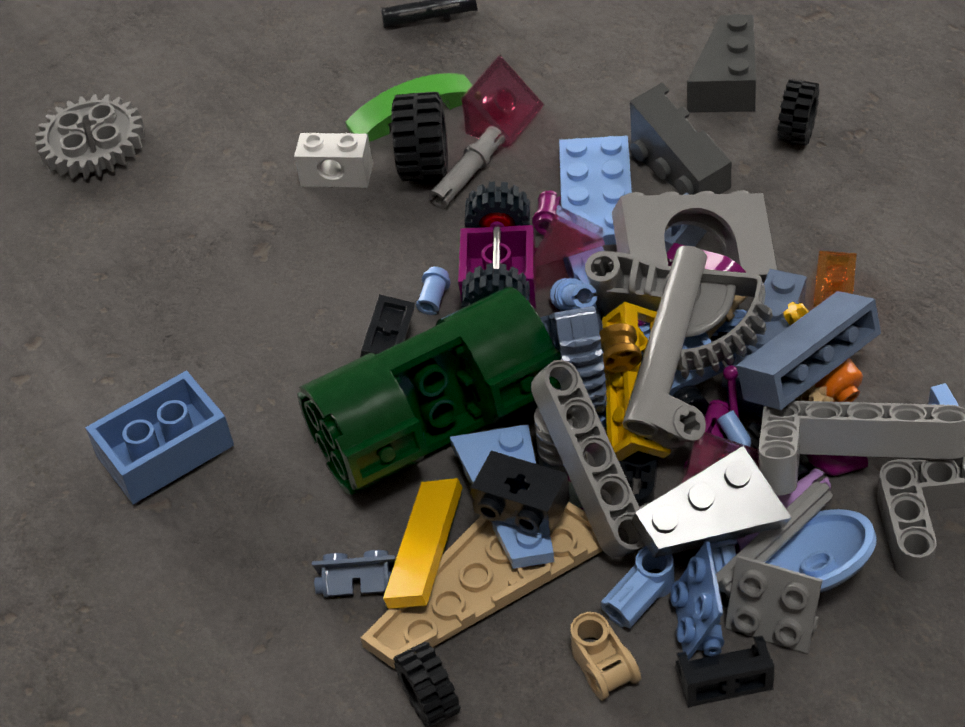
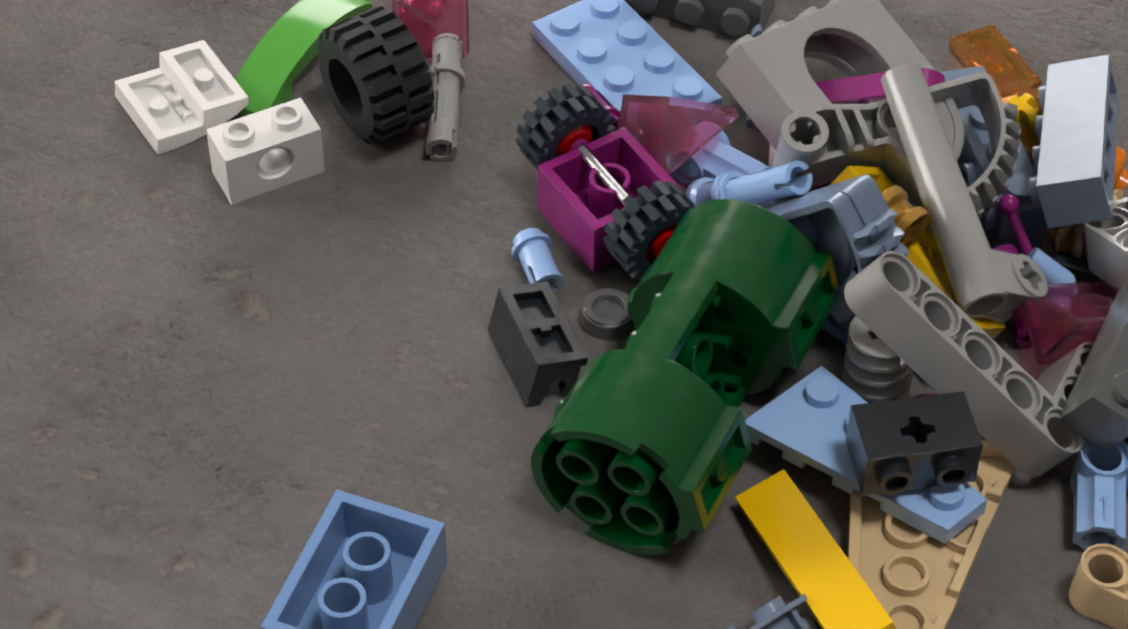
camera: 40 degrees left, 0 degrees up
none -> white slope [115,40,249,155]

